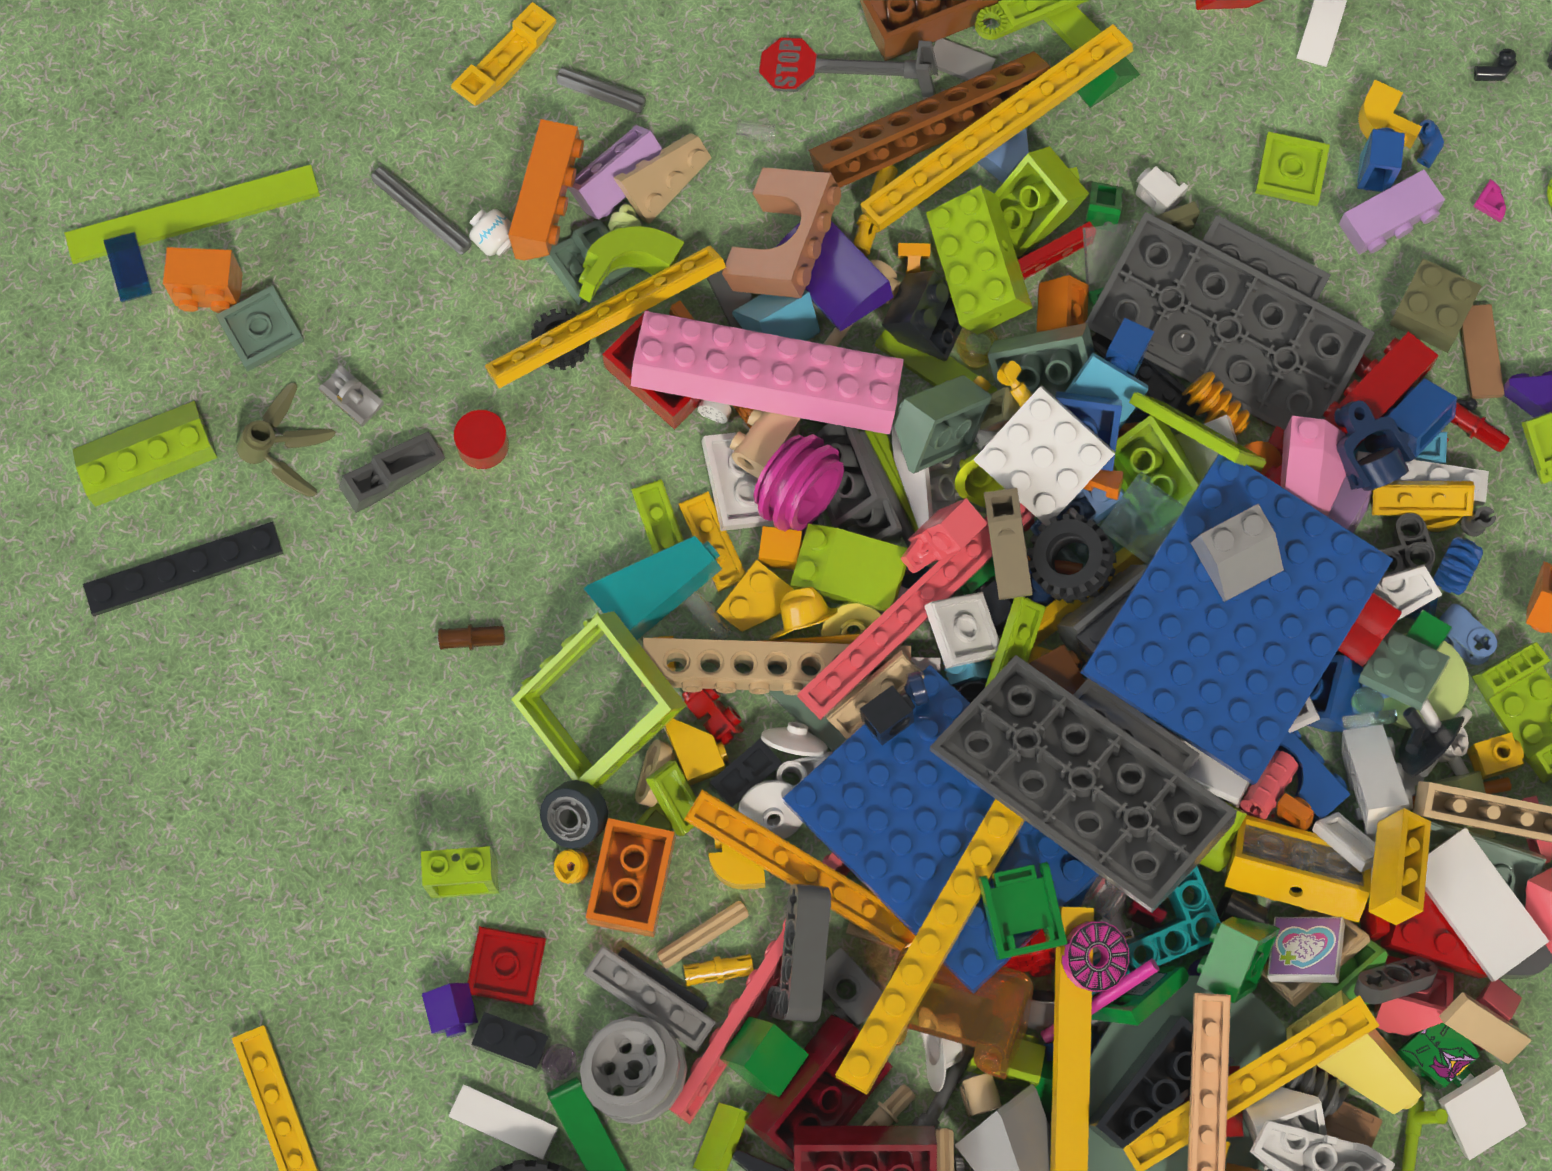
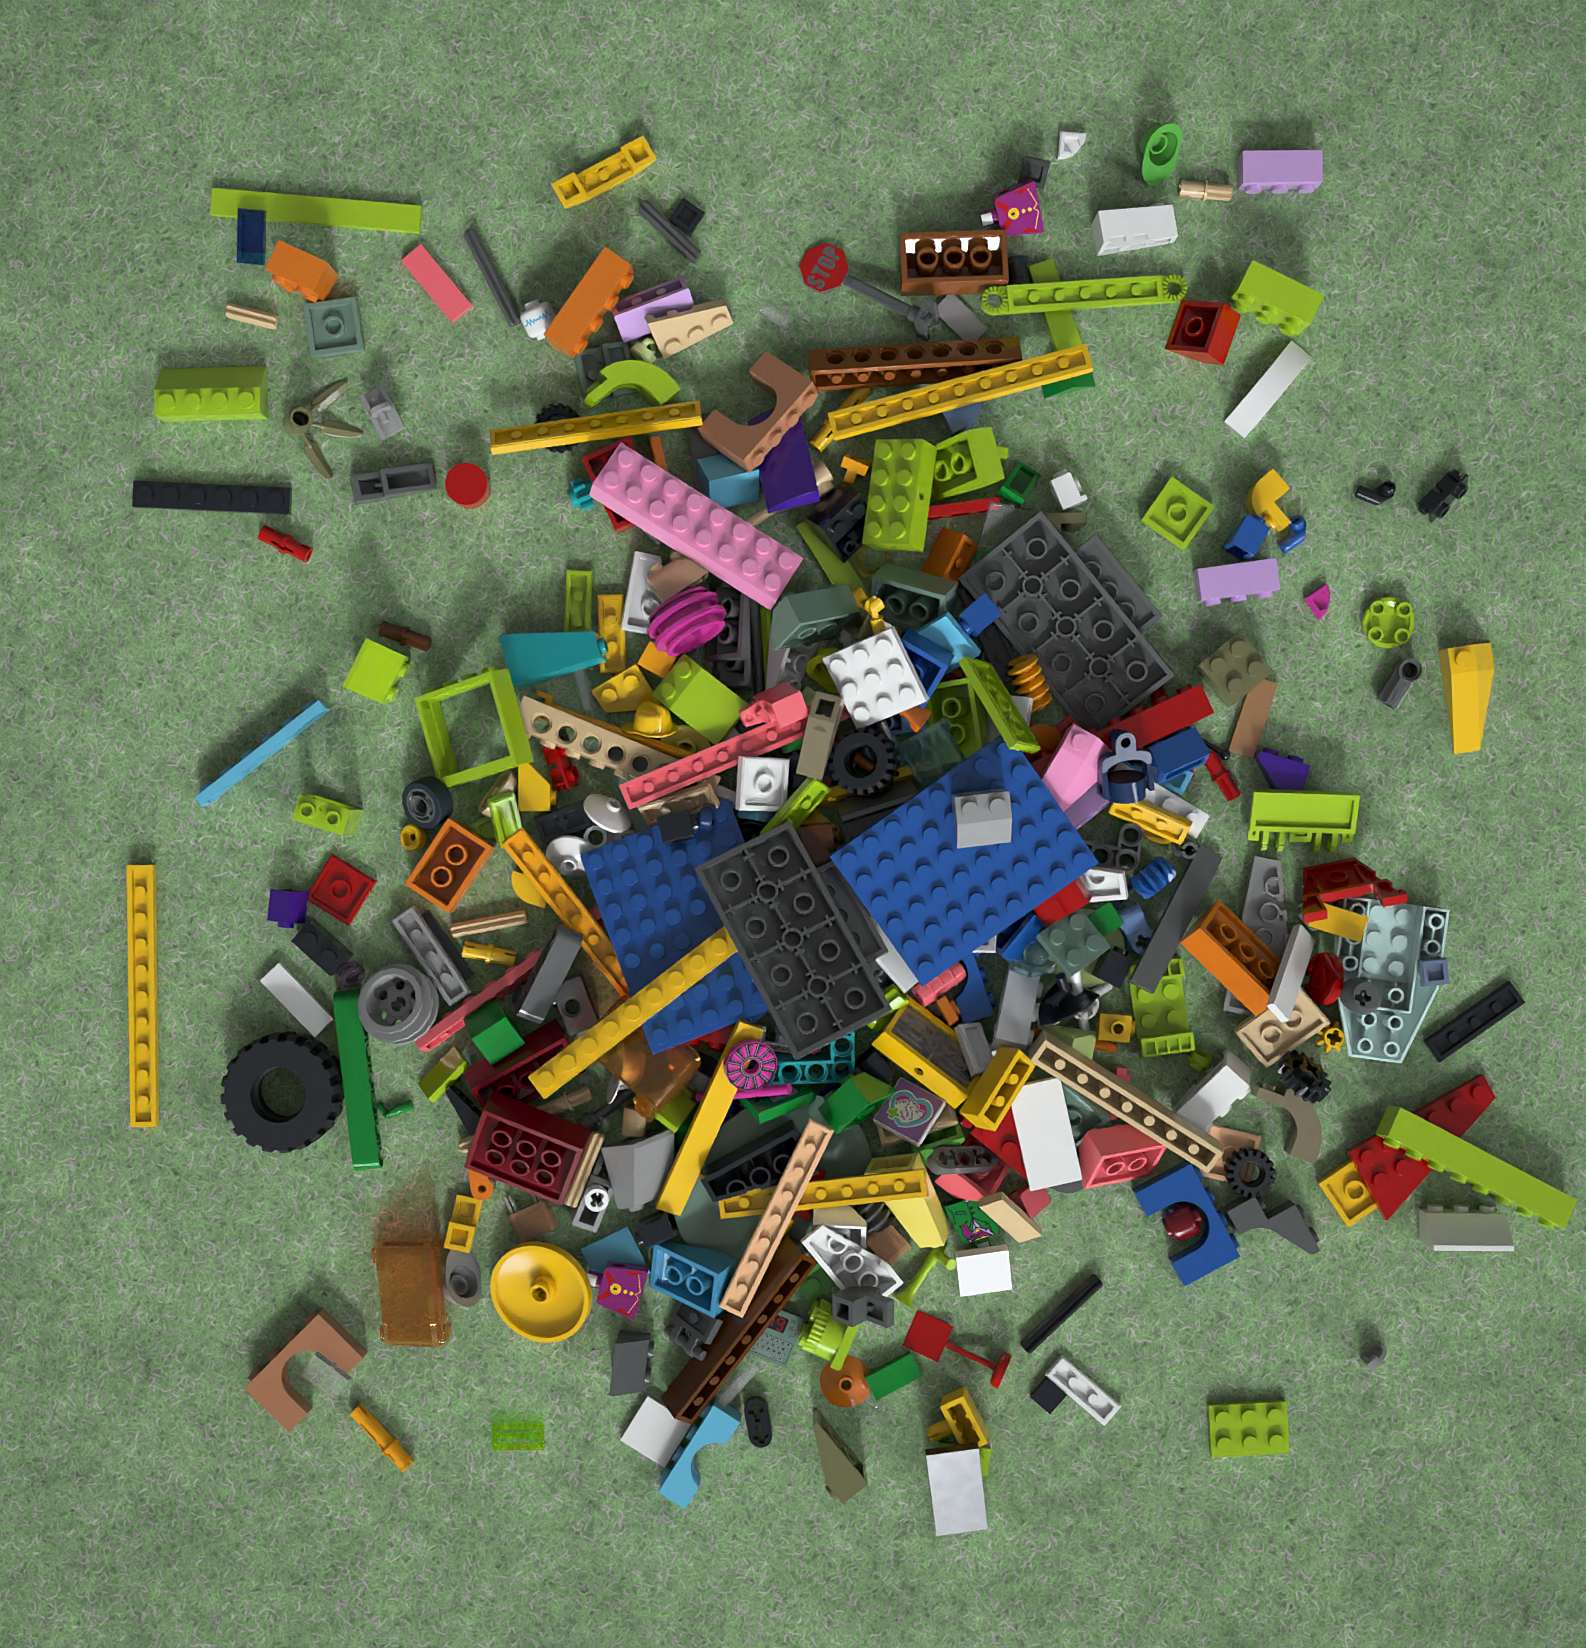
camera: 20 degrees right, 15 degrees up
green container [978,862,1068,960] -> none
none -> medium azure plate [194,700,330,806]
none -> tan axle [225,303,278,330]
none -> red pin [258,525,313,563]
none -> lime slope [342,638,411,705]
none -> coral tile [401,244,472,323]
none -> teal gear [566,477,595,511]
none -> black tile [668,198,705,236]
none -> black brick [1091,945,1134,989]
none -> dark grey tile [1128,844,1223,994]

